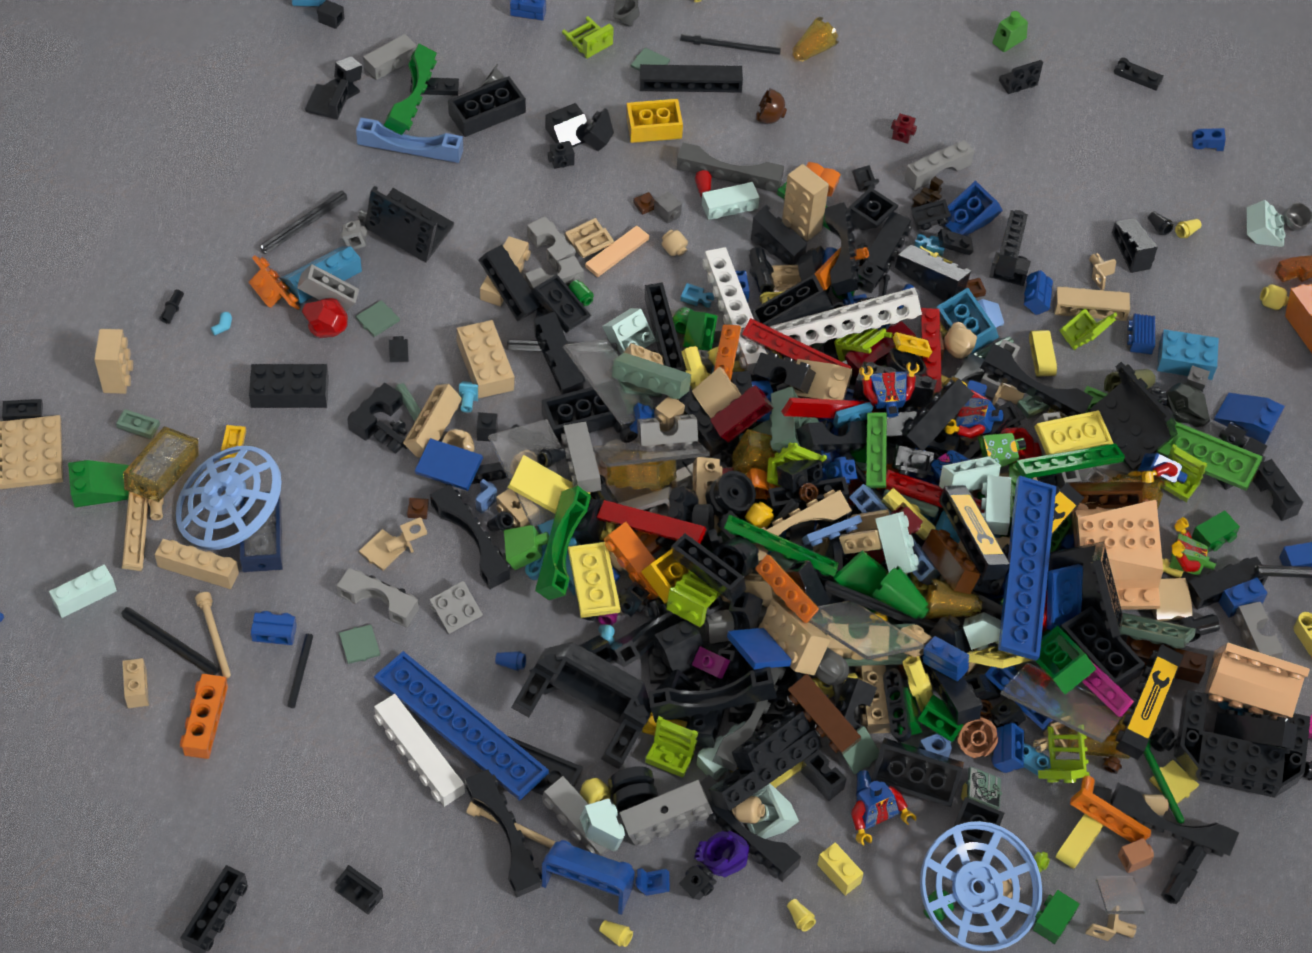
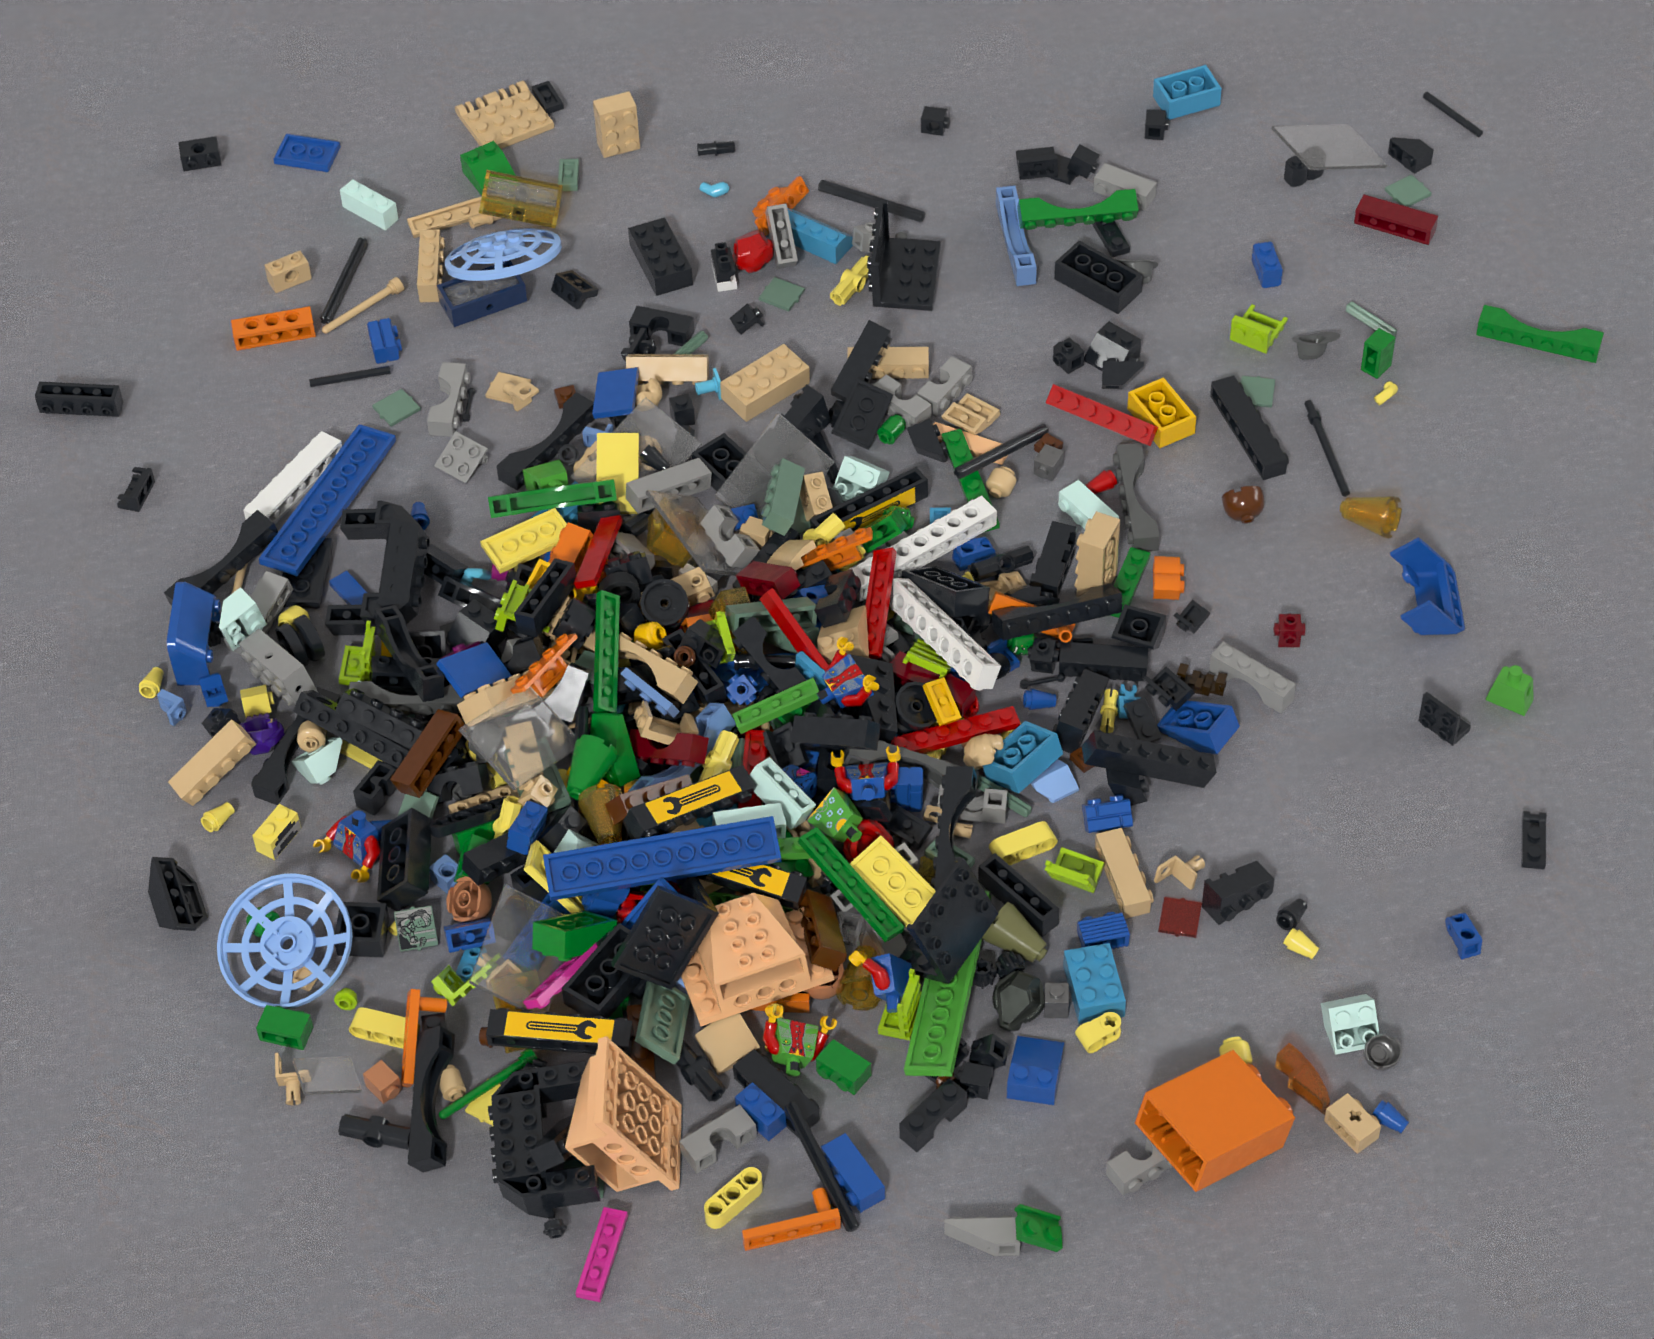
camera: 75 degrees right, 5 degrees down
yellow plate [220,425,246,461] -> none
light aqua brick [875,512,919,573] -> none
none -> medium blue bracket [157,689,187,726]
none -> tan brick [168,719,256,806]
none -> light yellow brick [240,685,275,717]
none -> blue tile [329,571,367,605]
none -> black bracket [551,270,599,309]
none -> black hips [711,242,737,292]
none -> light yellow piece [830,255,869,306]
none -> black slope [907,419,948,463]
none -> black brick [921,106,950,136]
none -> green plate [941,429,1000,533]
none -> black axle [954,424,1049,479]
none -> black brick [978,853,1060,937]
none -> red plate [1045,384,1158,446]
none -> light yellow piece [1075,1012,1121,1053]
none -> clear red piece [1158,897,1202,938]
none -> blue windscreen [1390,537,1465,635]

